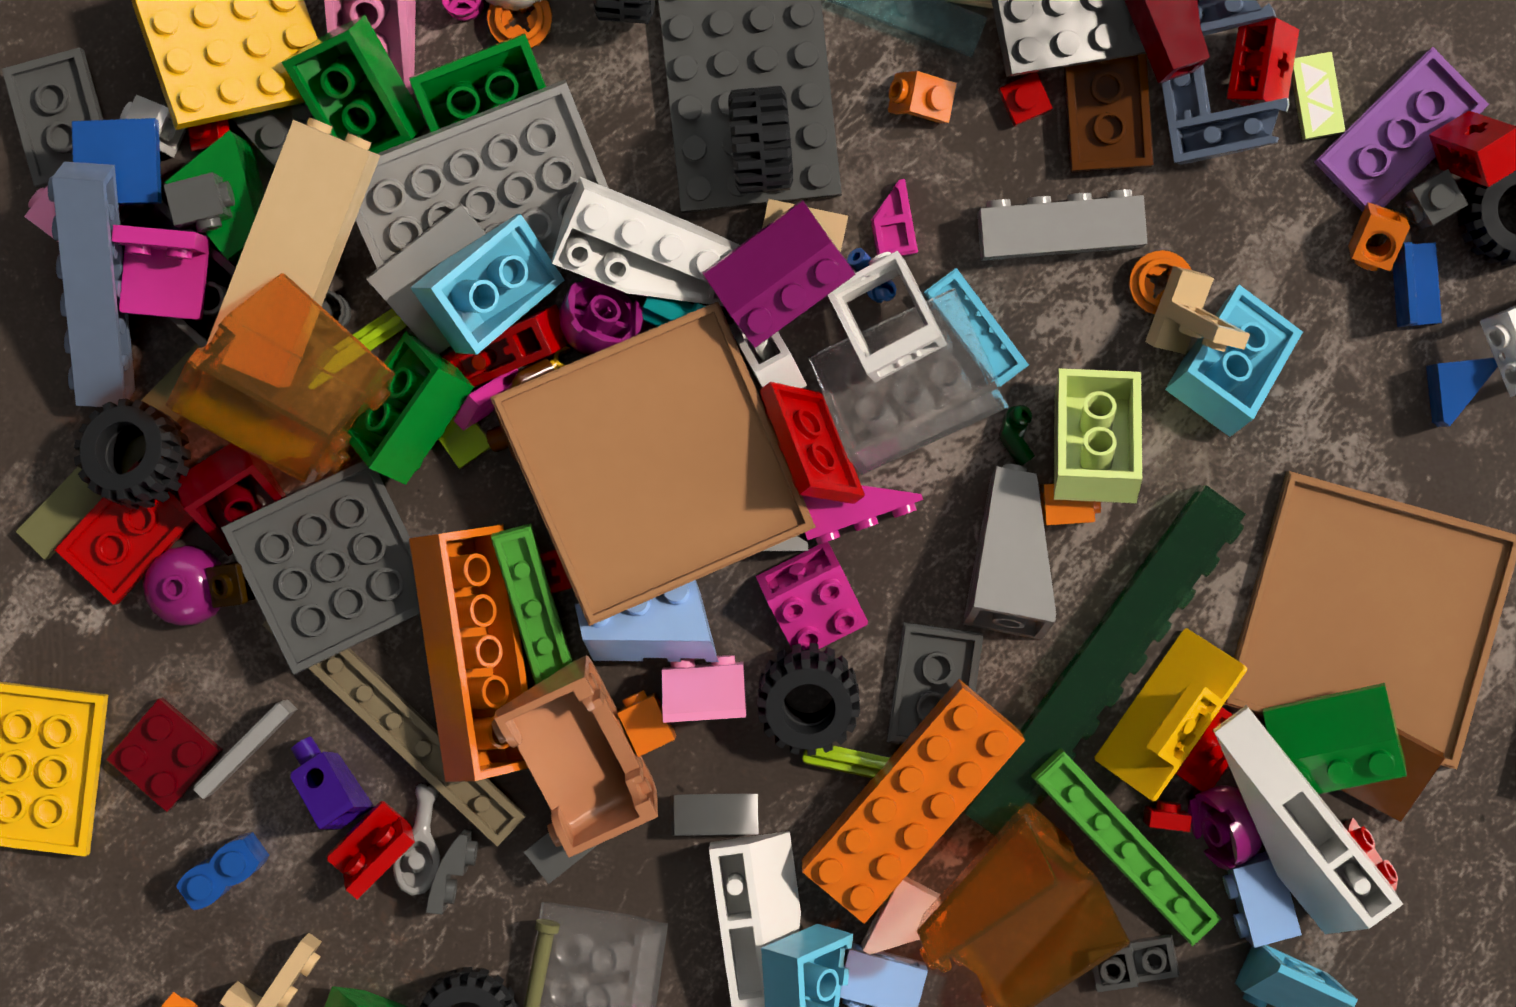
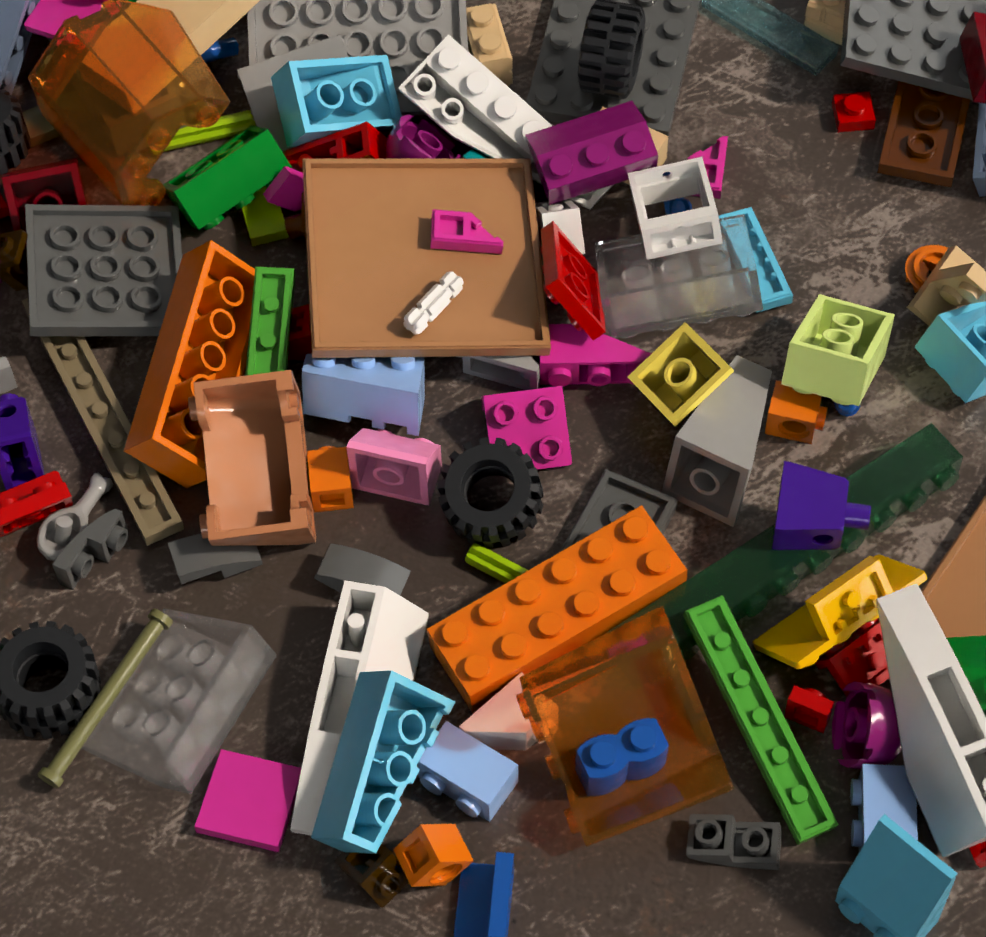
camera: 15 degrees right, 30 degrees down
orange bracket [888,71,957,123] -> none
light grey brick [977,189,1147,261] -> none
dark green arm [999,405,1035,466] -> none
none -> white axle [403,271,464,335]
none -> dark pink tile [430,209,503,254]
none -> tan brick [466,3,513,86]
none -> blue brick [575,718,669,796]
none -> light yellow slope [628,322,734,427]
none -> dark purple torso [772,461,871,550]

